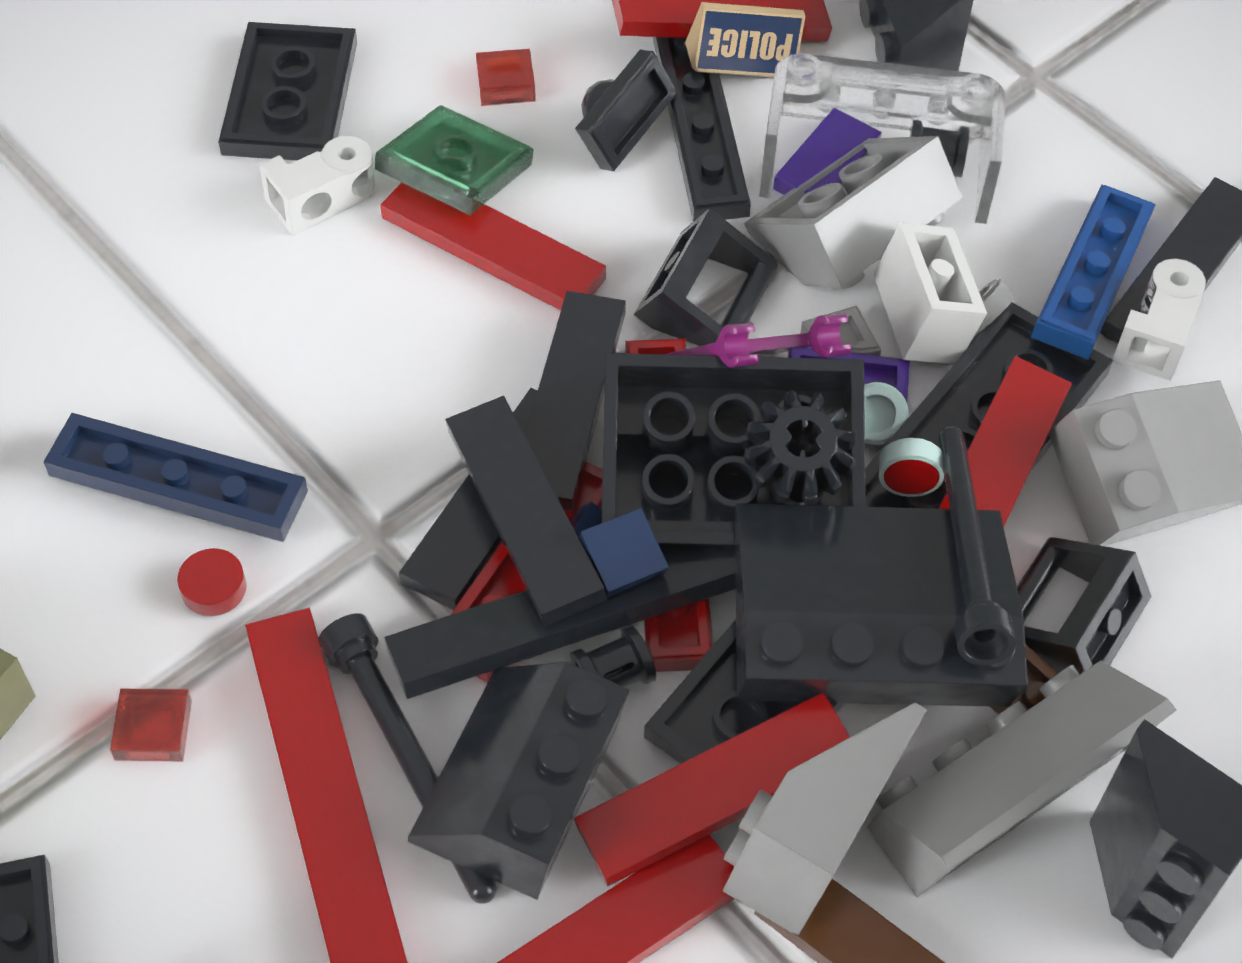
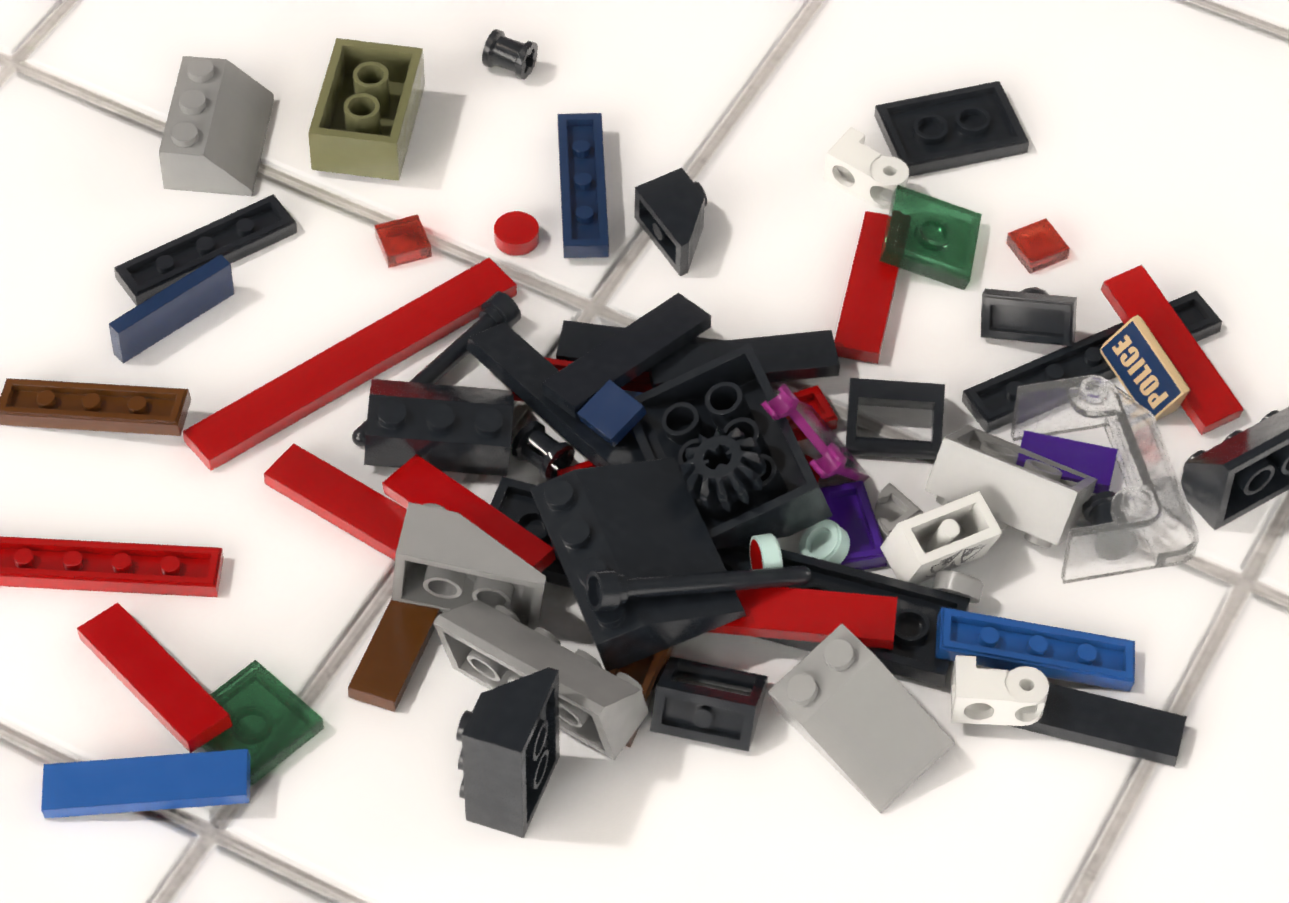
camera: 70 degrees right, 5 degrees down
none -> black slope [634,168,707,276]

